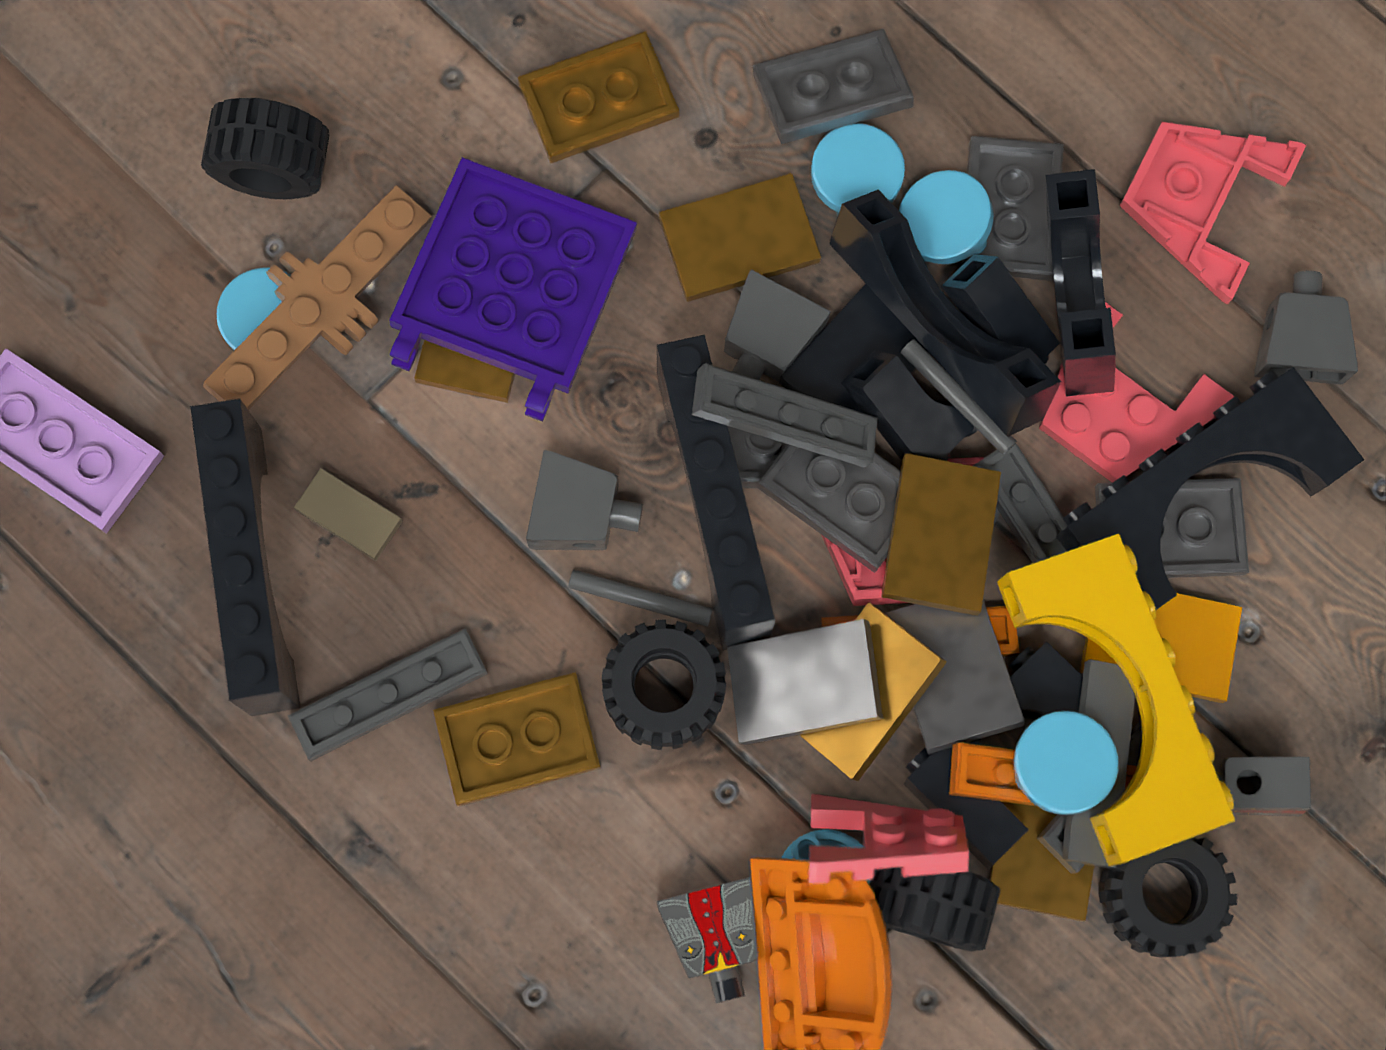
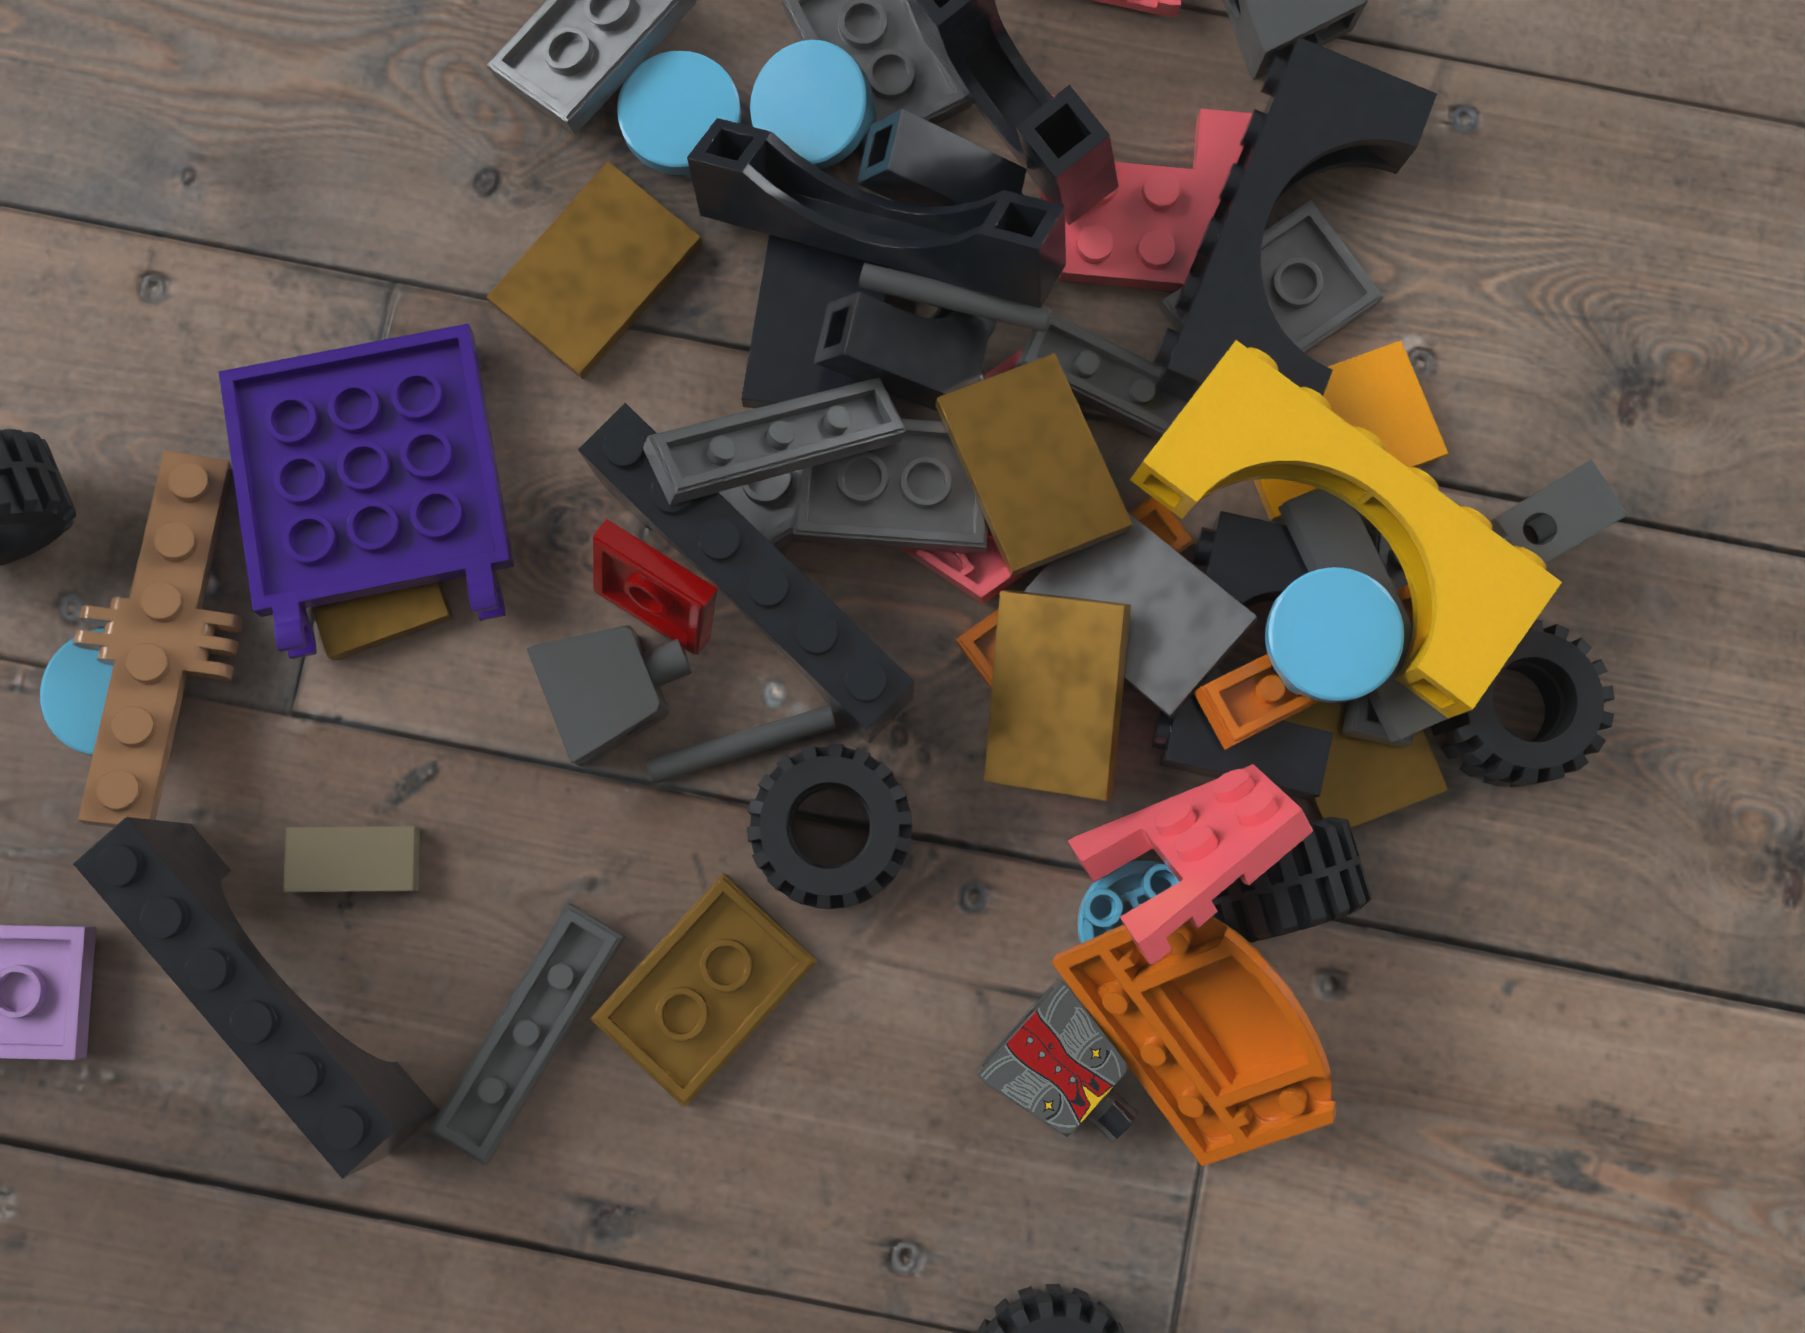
camera: 30 degrees left, 5 degrees up
pearl gold tile [517,31,679,164] -> none
dark grey torso [724,270,831,381] -> none
tile [727,619,883,745] -> none
none -> red tile [593,518,718,655]

